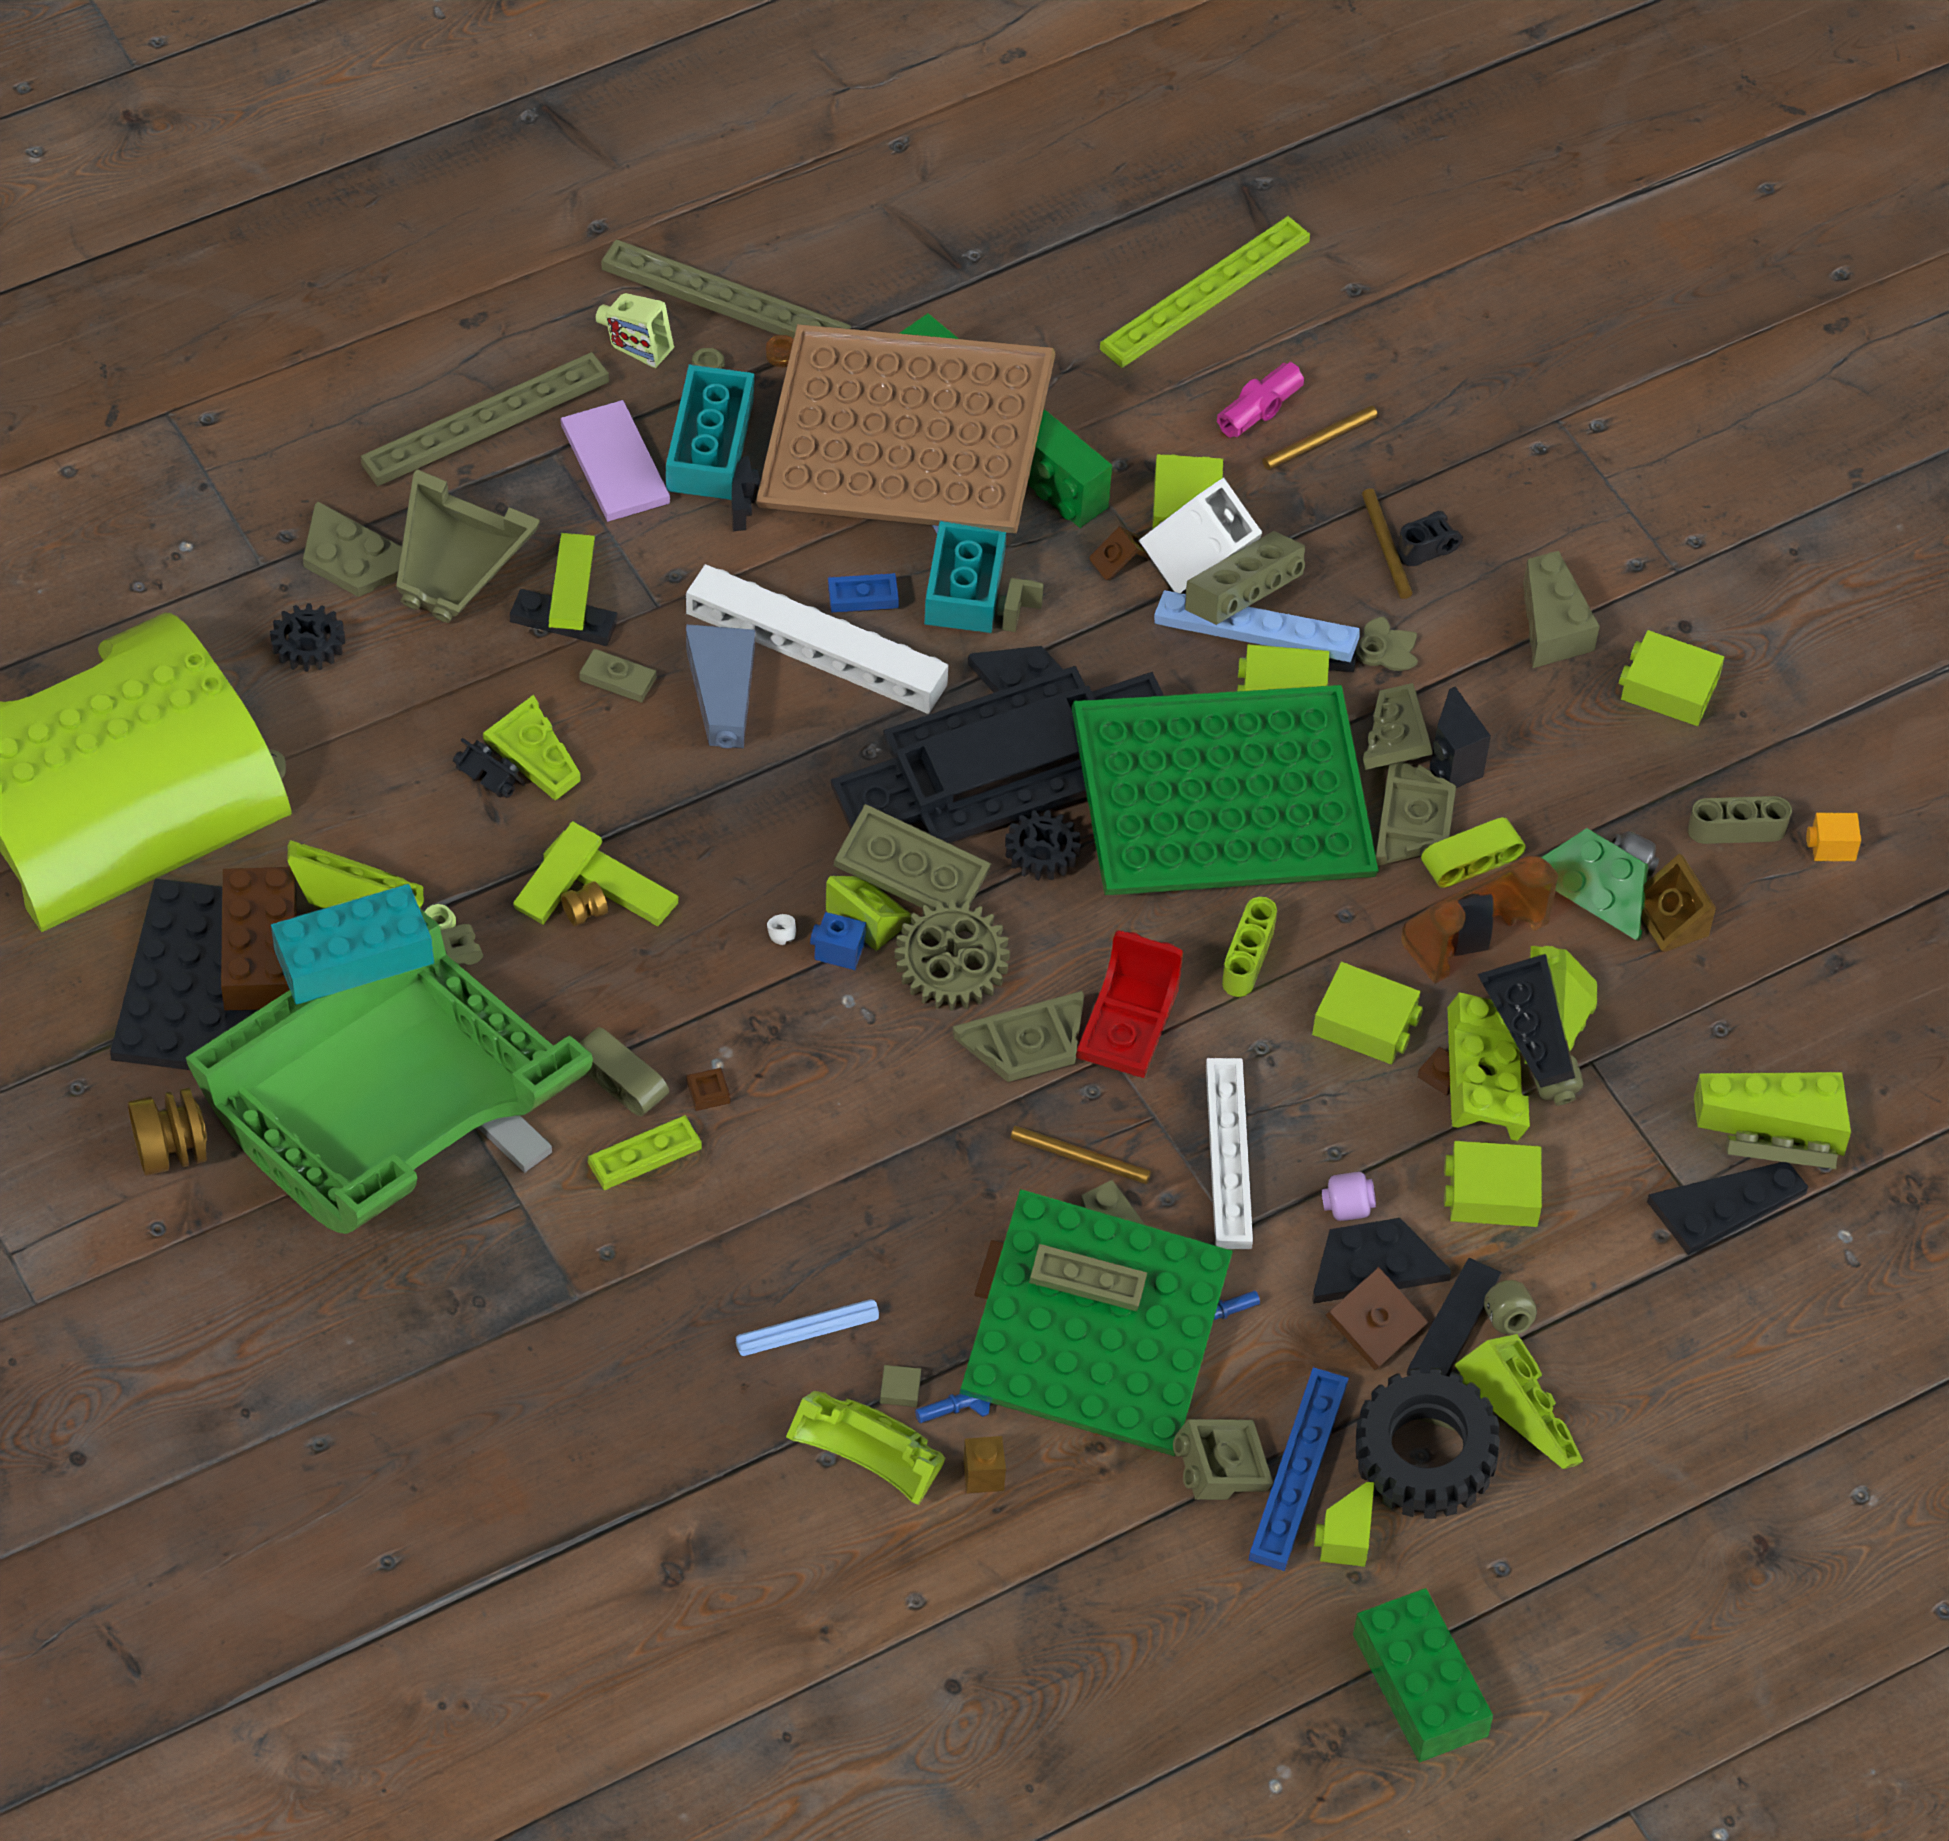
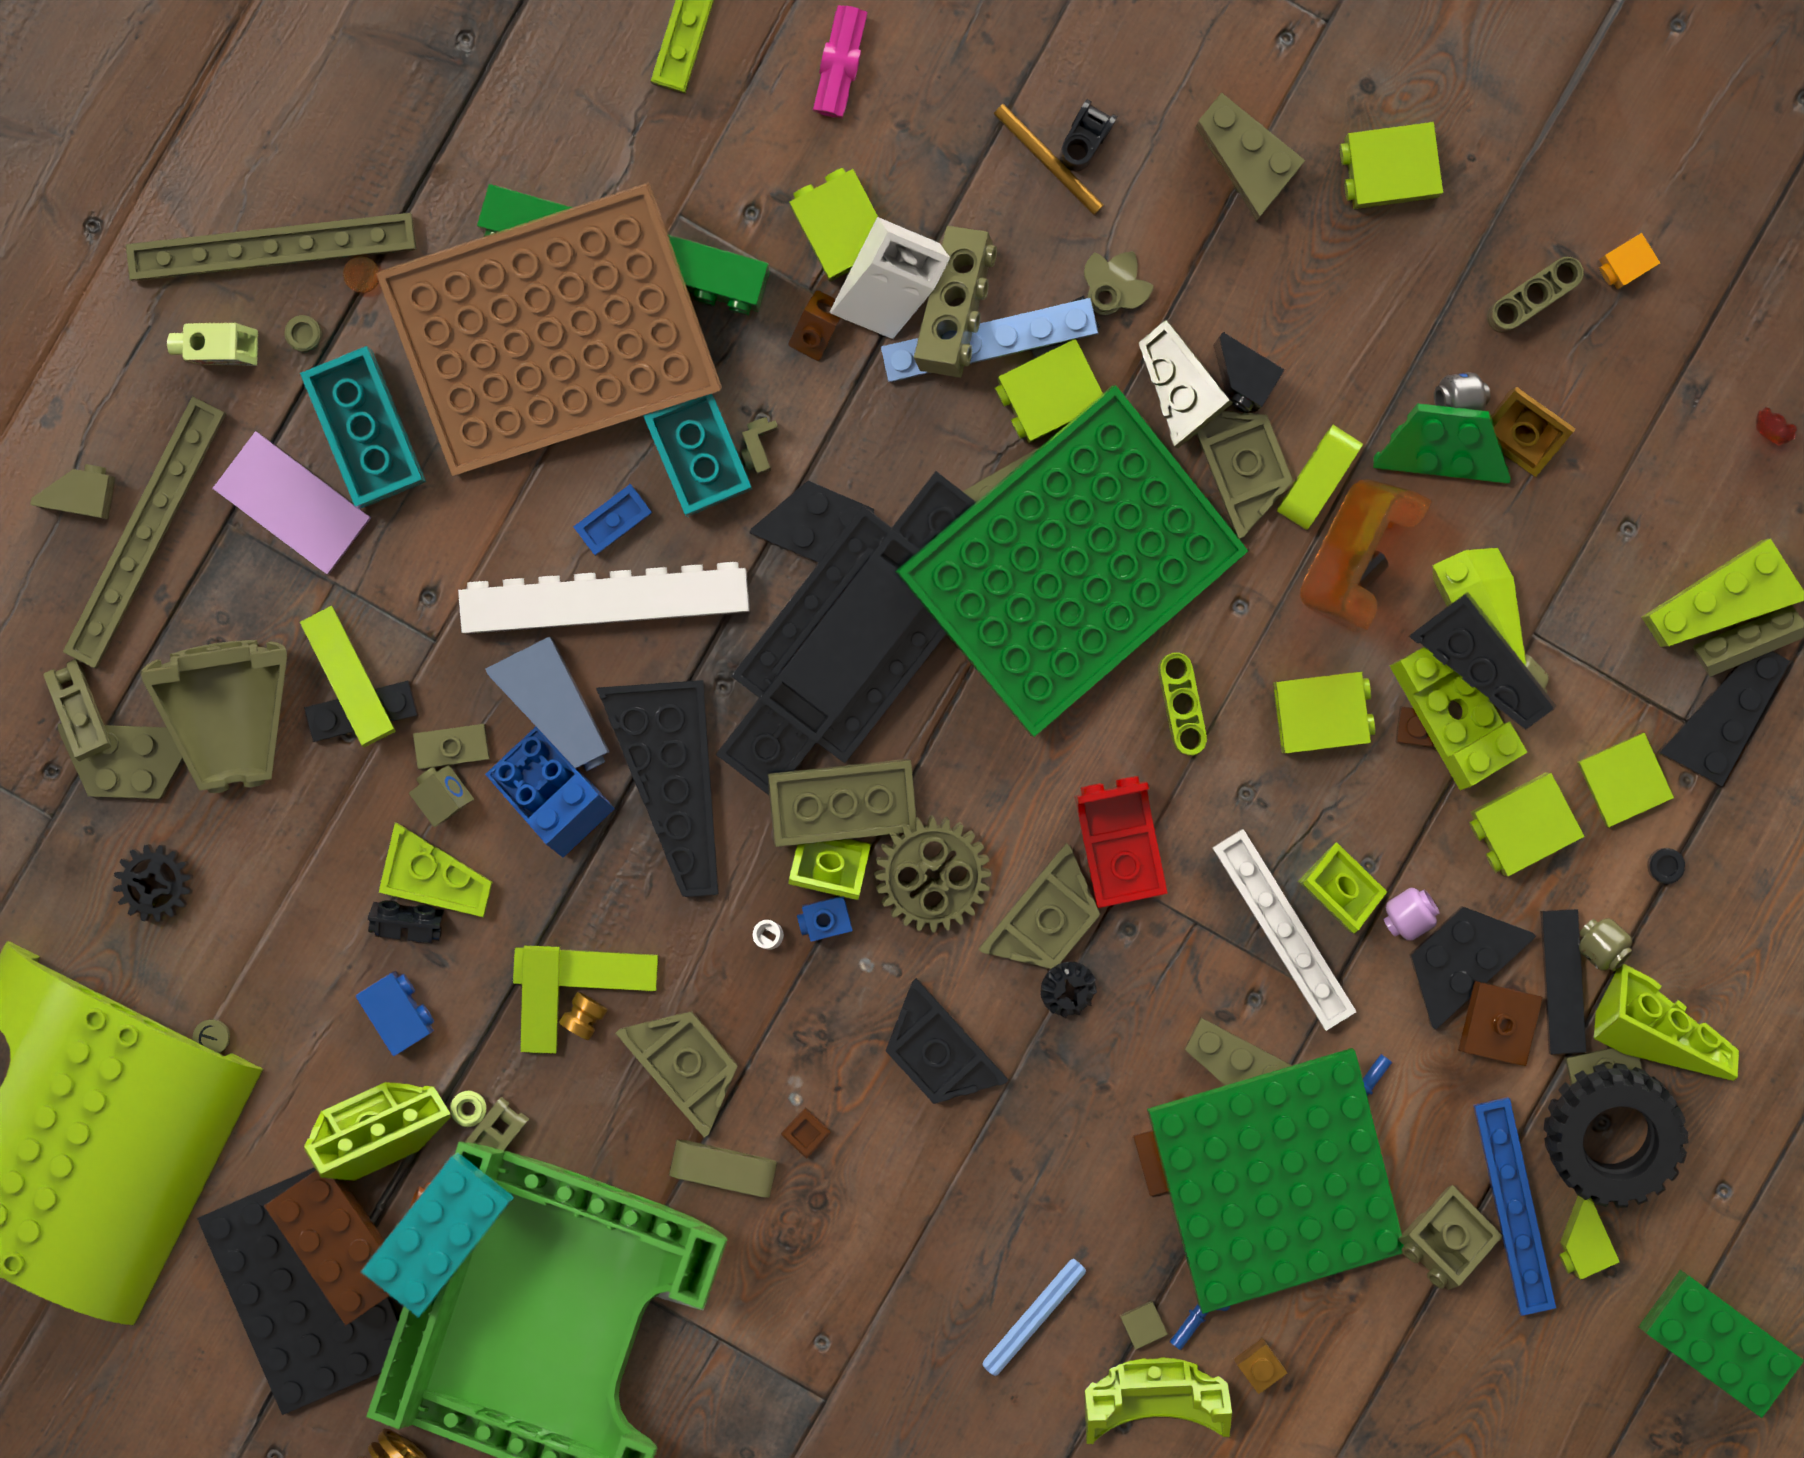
camera: 30 degrees left, 35 degrees up
lime tile [588,1115,702,1190] -> none
black slope [731,456,760,532] -> none
black gear [1005,810,1081,881] -> none
pearl gold bar [1011,1125,1151,1185] -> none
olive plate [1029,1244,1147,1311] -> none
pearl gold bar [1262,405,1378,470] -> none
none -> olive slope [30,464,116,520]
none -> olive plate [44,659,112,761]
none -> blue brick [355,971,434,1057]
none -> olive brick [409,765,474,828]
none -> blue slope [485,727,615,858]
none -> black wing [596,680,719,897]
none -> olive wing [615,1011,738,1138]
none -> black wing [885,978,1009,1104]
none -> black gear [1040,962,1097,1018]
none -> lime slope [1297,842,1387,934]
none -> lime tile [1577,733,1674,827]
none -> black tile [1647,848,1685,884]
none -> clear red plate [1755,407,1797,445]

